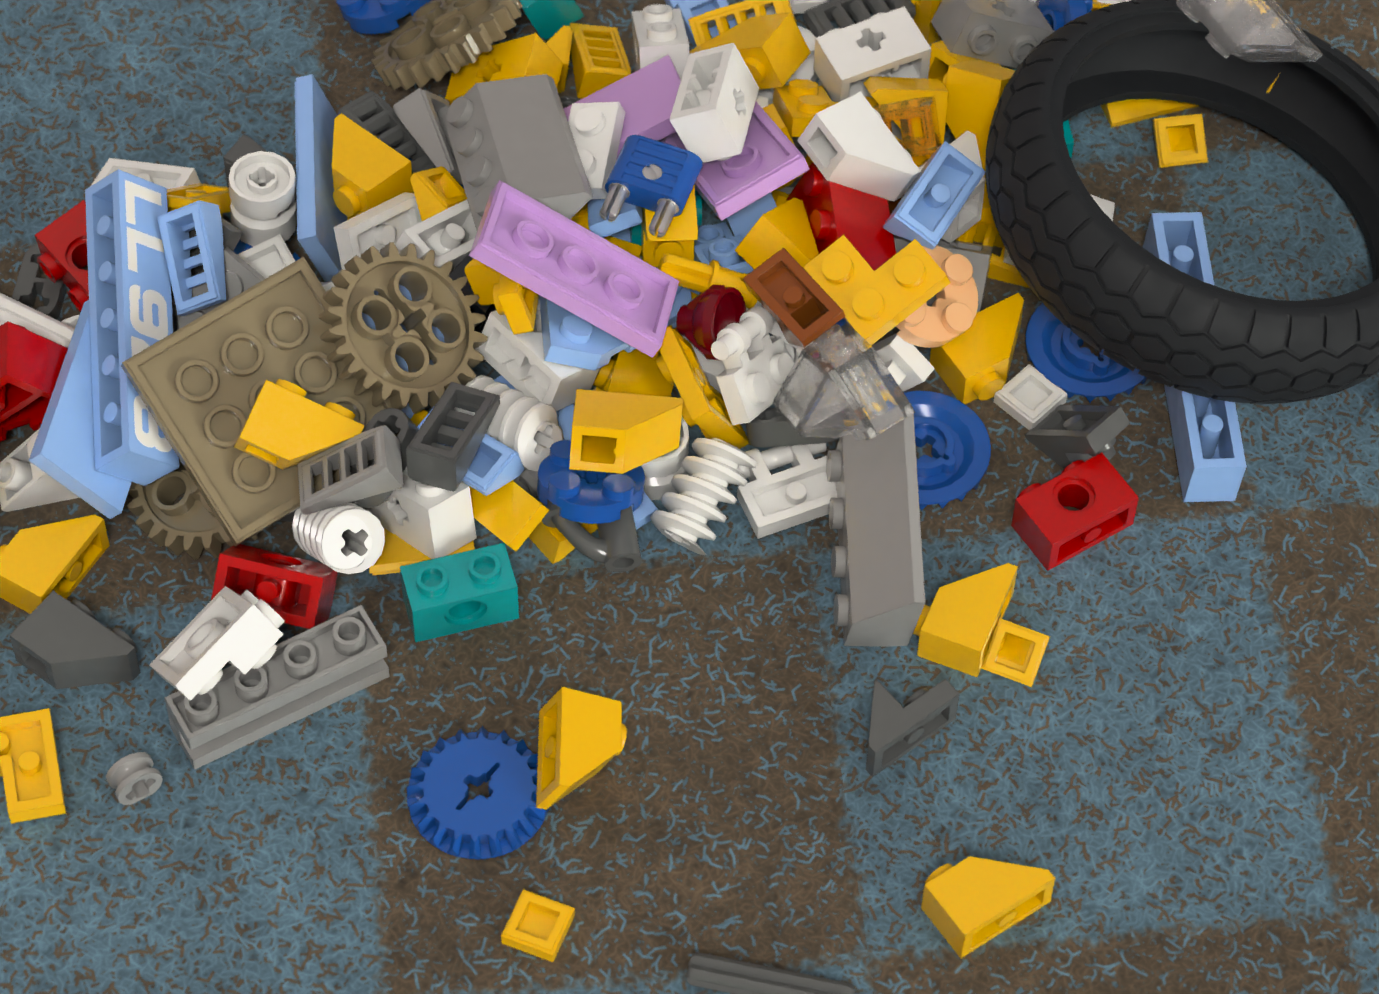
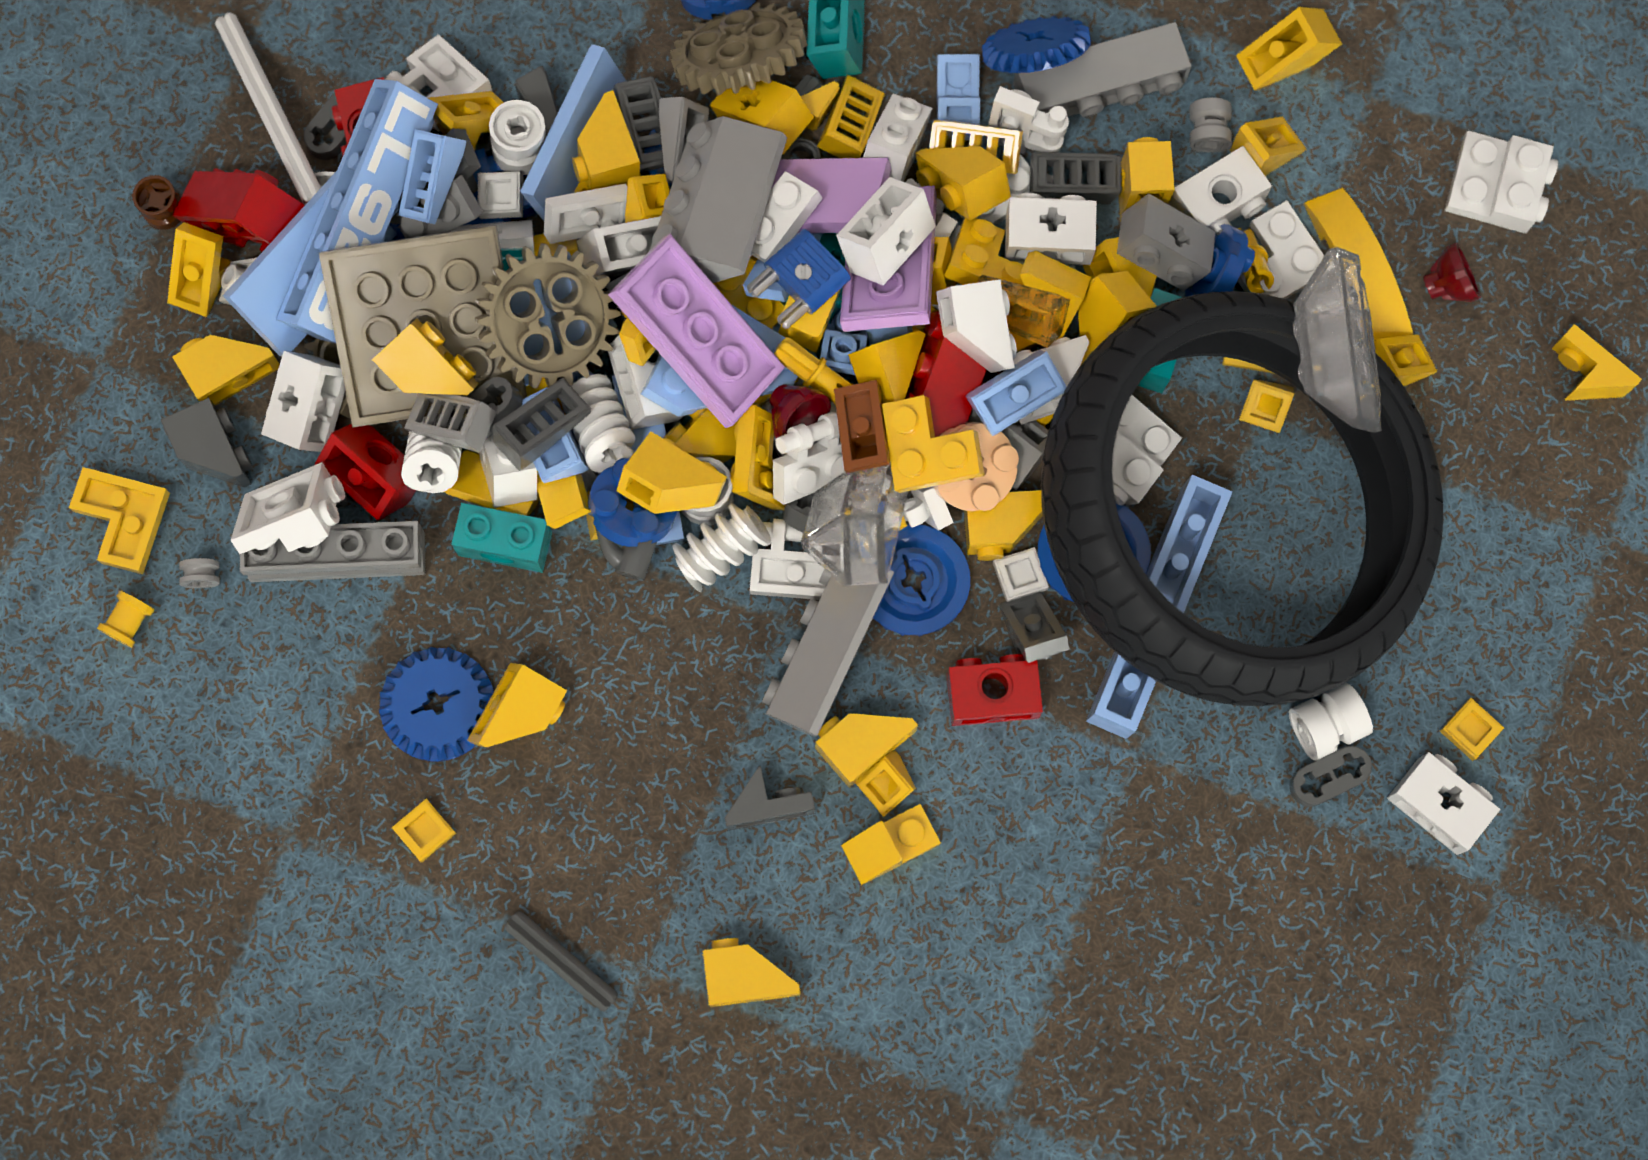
camera: 25 degrees right, 20 degrees up
none -> yellow bush [97,590,155,648]
none -> white brick [261,351,345,452]
none -> yellow slope [841,804,941,886]

